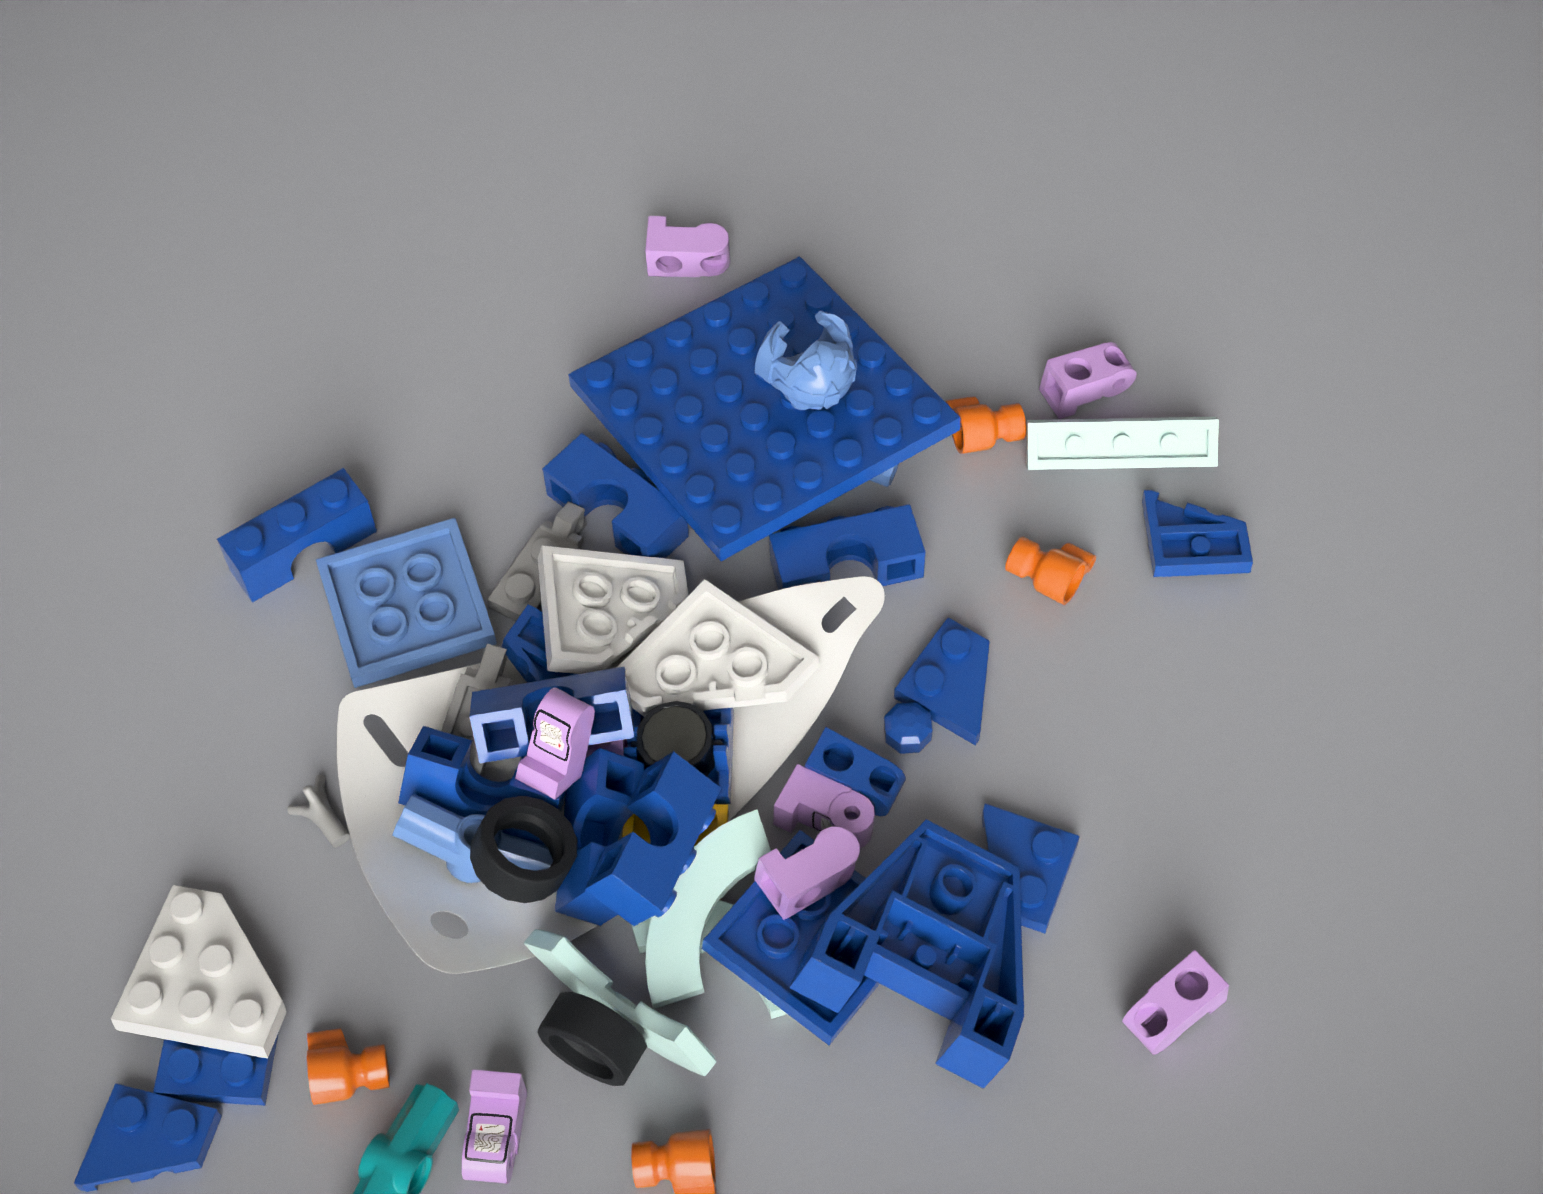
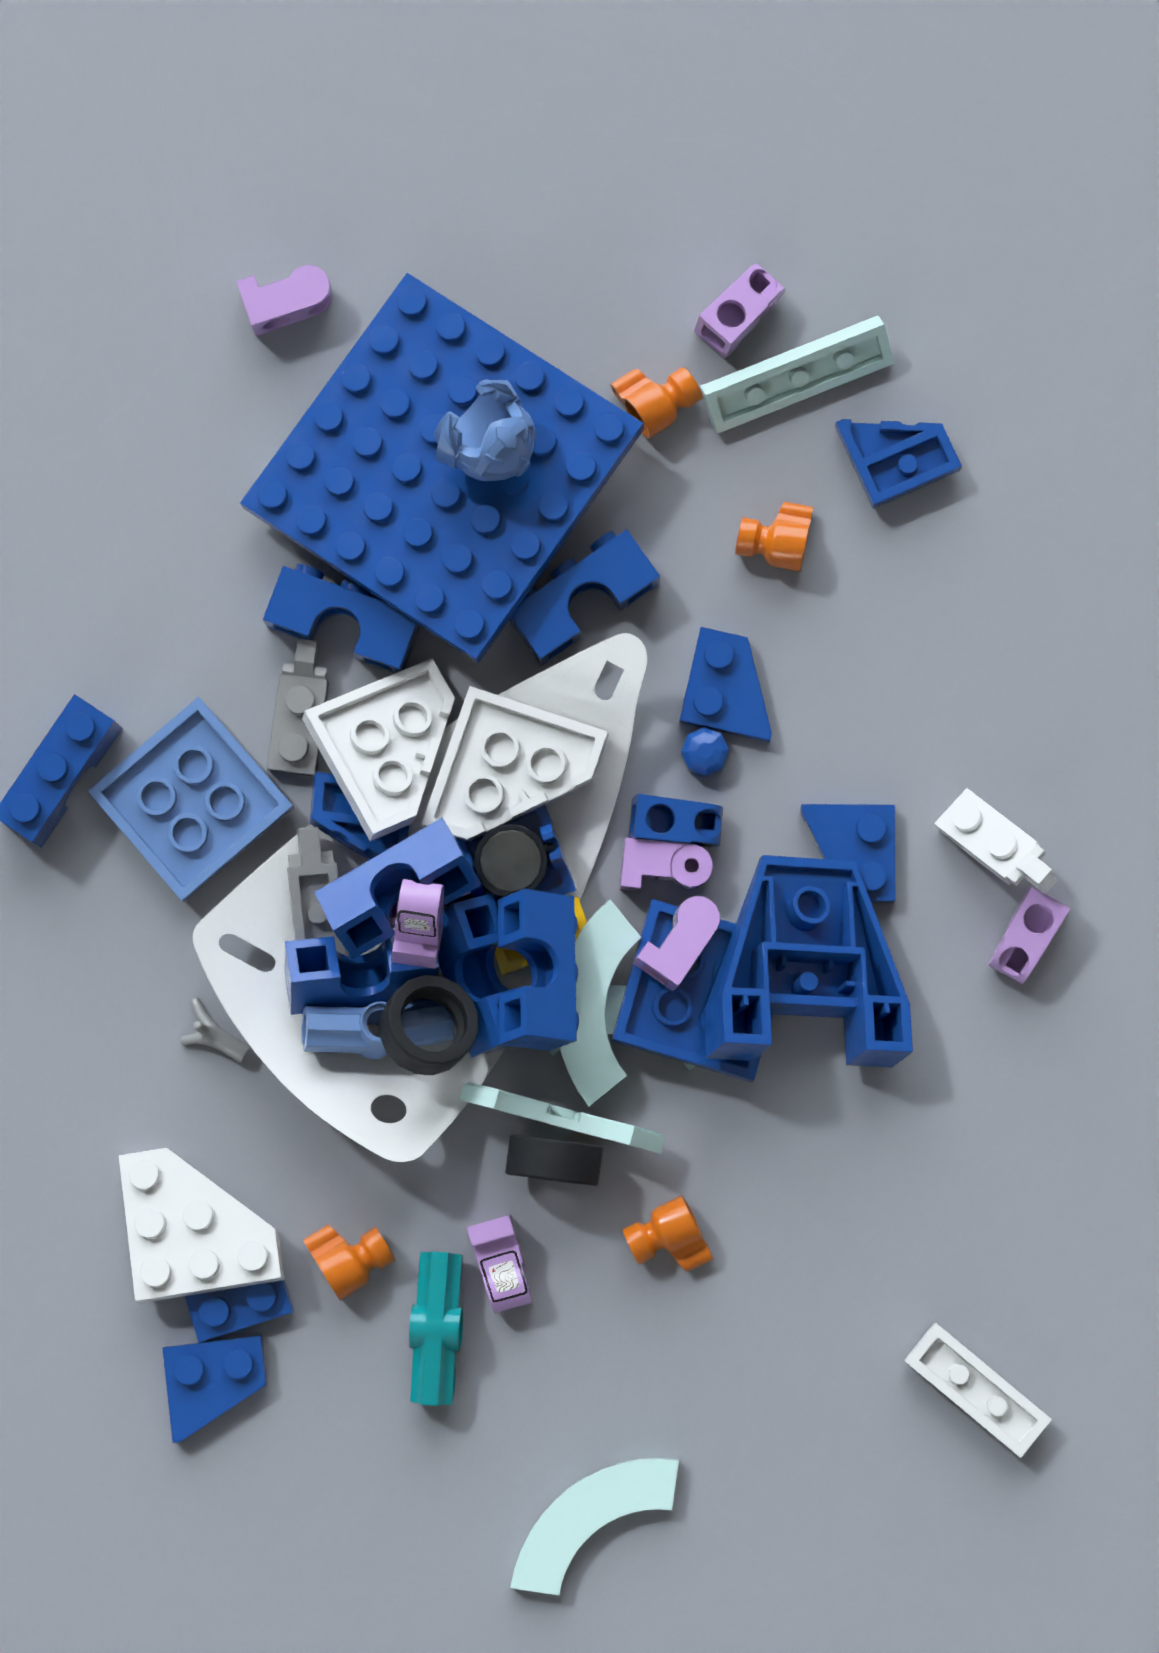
camera: 20 degrees left, 25 degrees up
none -> white hinge [934,788,1058,895]

